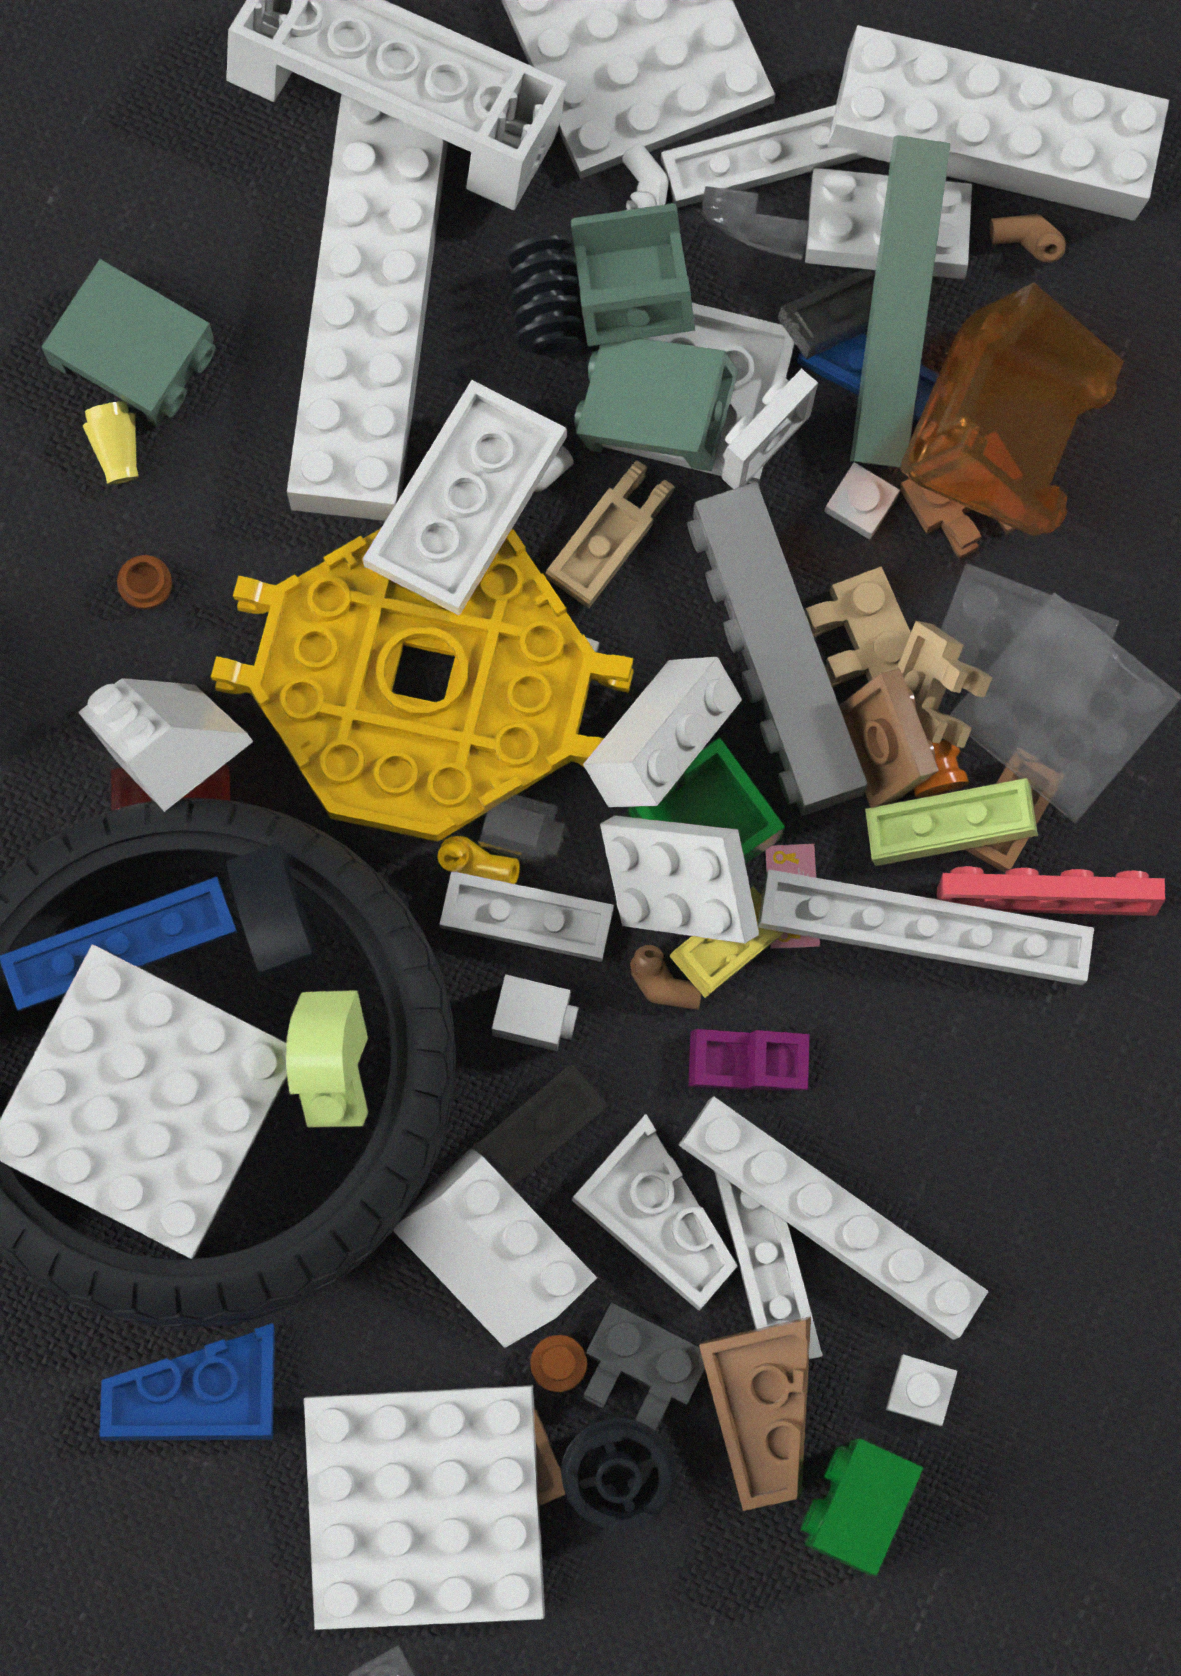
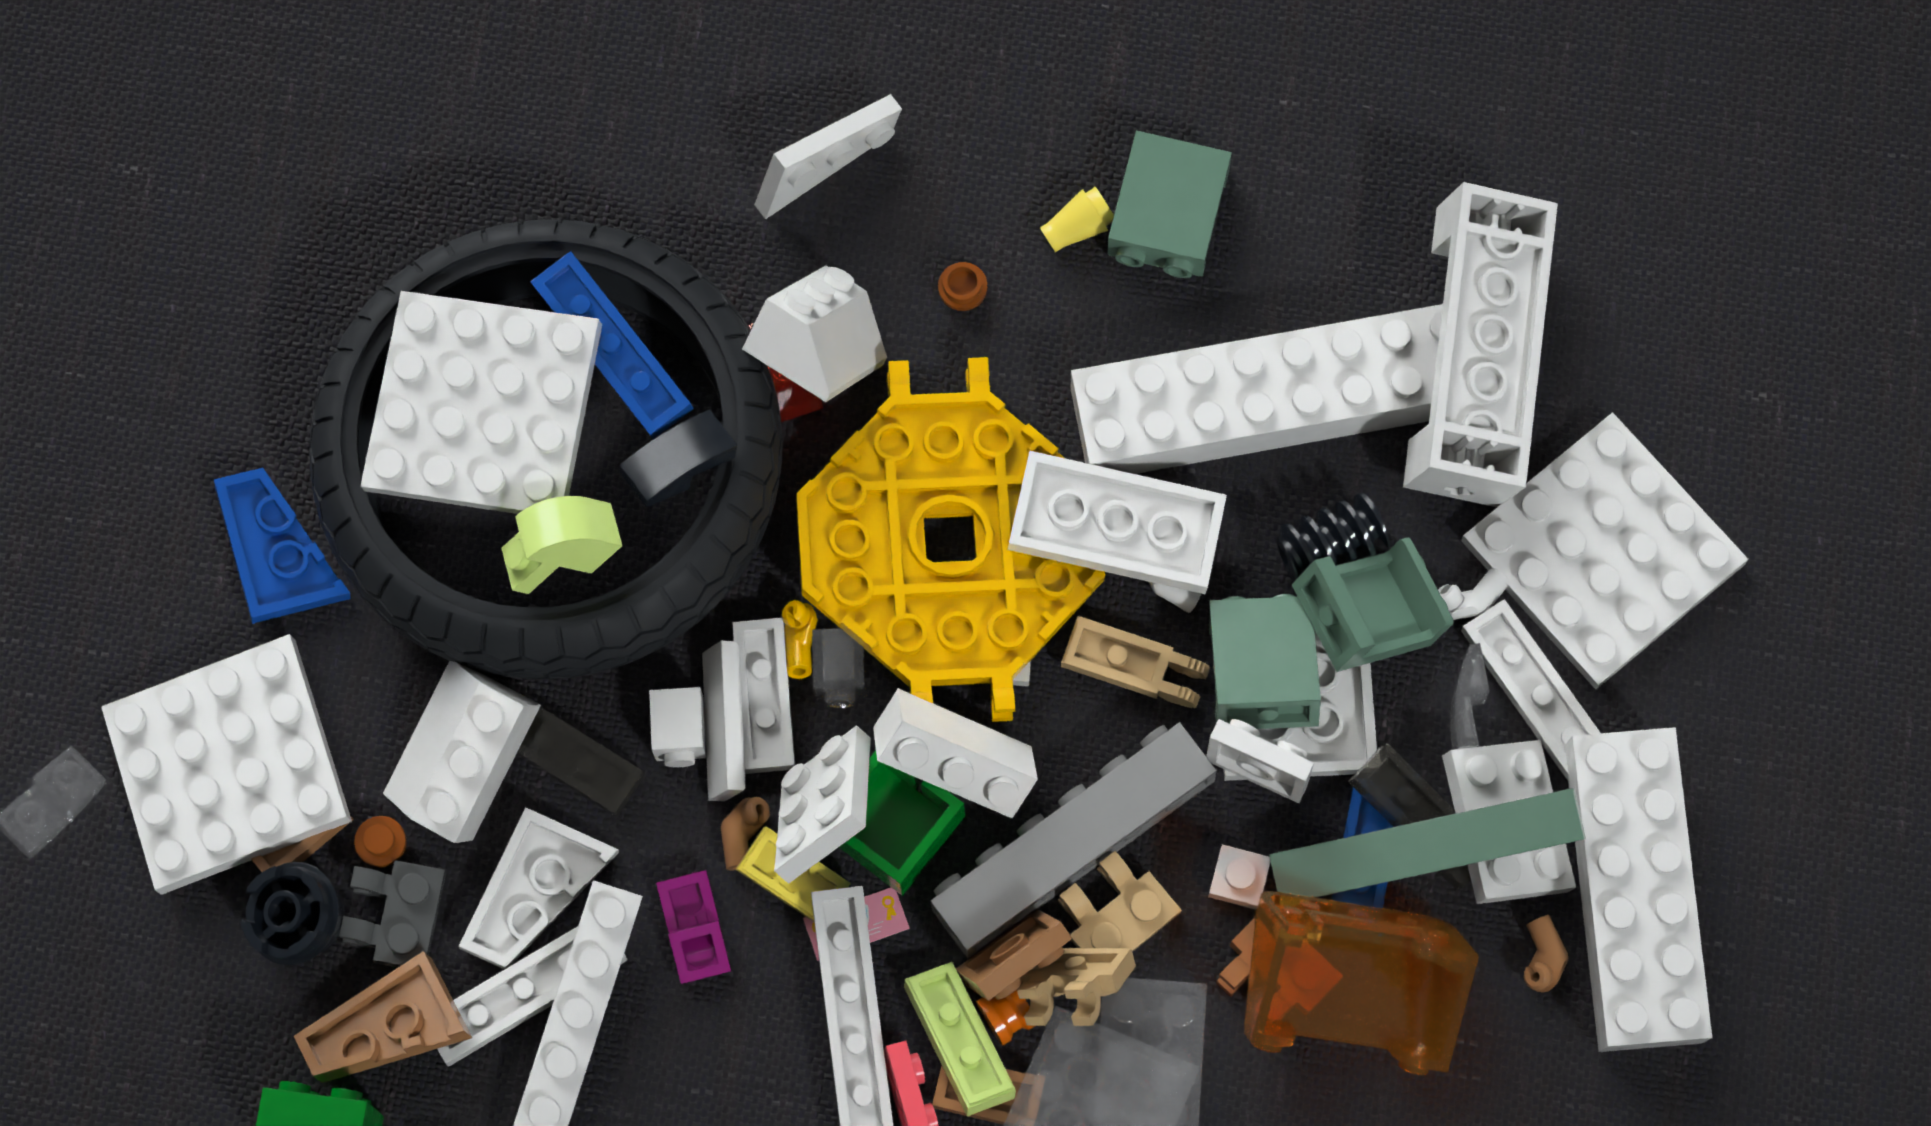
camera: 80 degrees right, 5 degrees down
none -> white tile [702,640,746,801]

